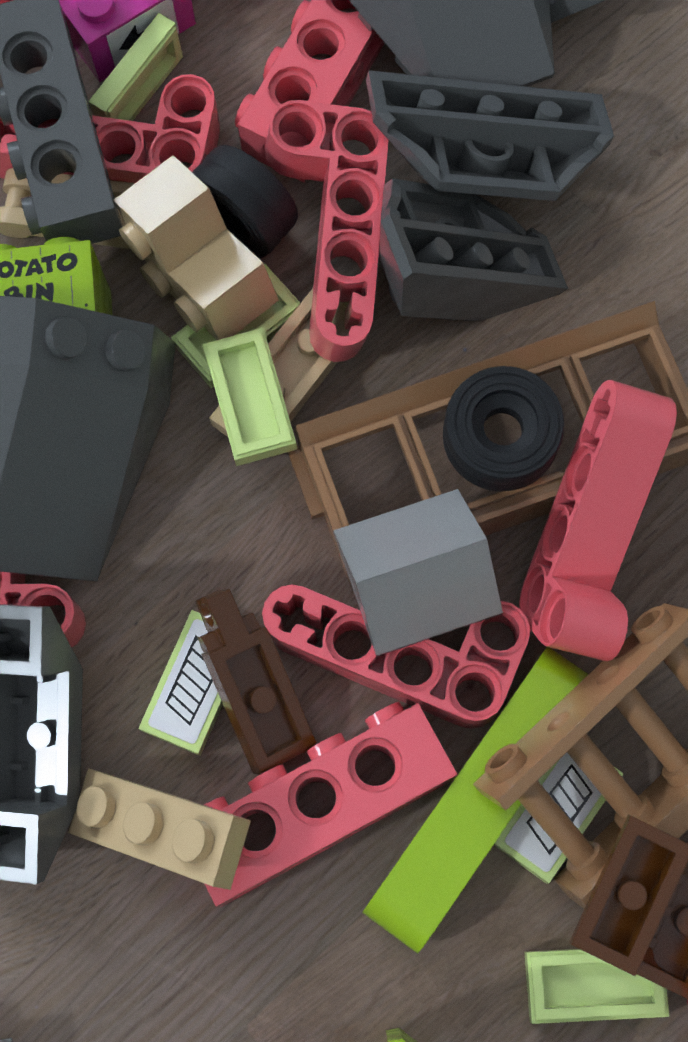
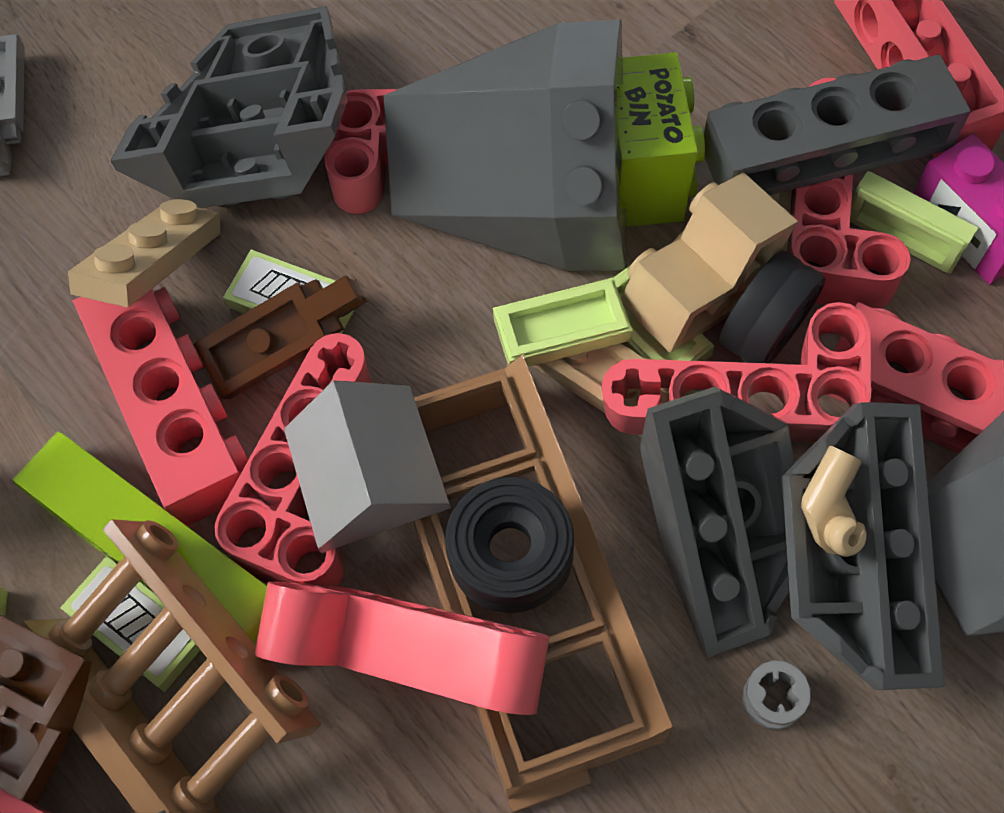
camera: 90 degrees right, 10 degrees down
none -> light grey bush [742,660,810,730]
none -> tan arm [801,446,867,557]

